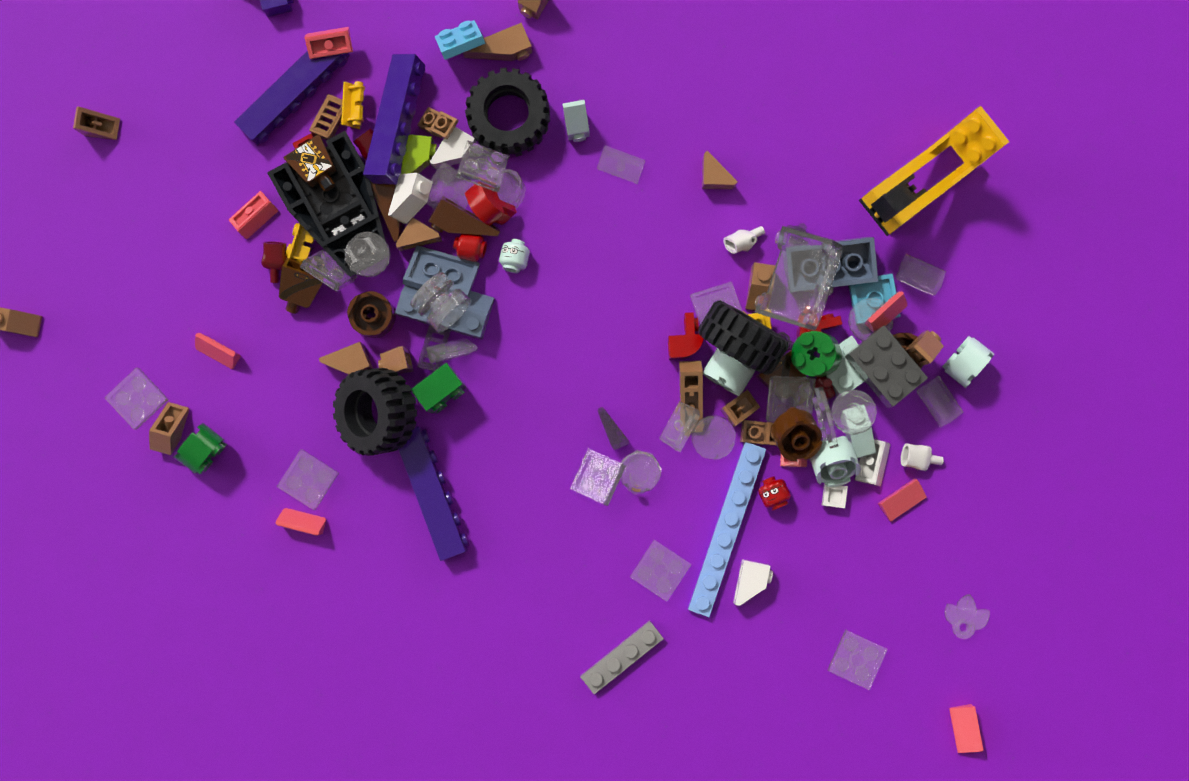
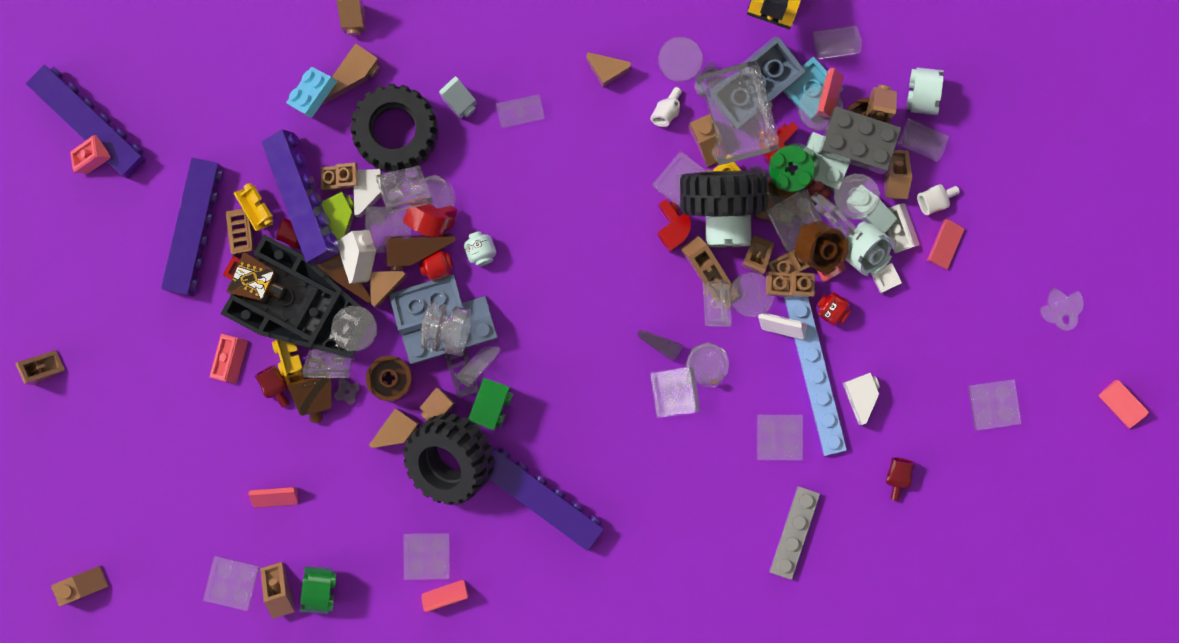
camera: 40 degrees left, 0 degrees up
coral slope [304,27,353,59] -> none
none -> clear purple plate [334,379,360,404]
none -> clear tile [658,37,703,82]
none -> white slope [758,313,808,339]
none -> medium nougat slope [765,272,815,297]
none -> medium nougat slope [884,150,912,199]
none -> dark red piece [886,457,915,501]

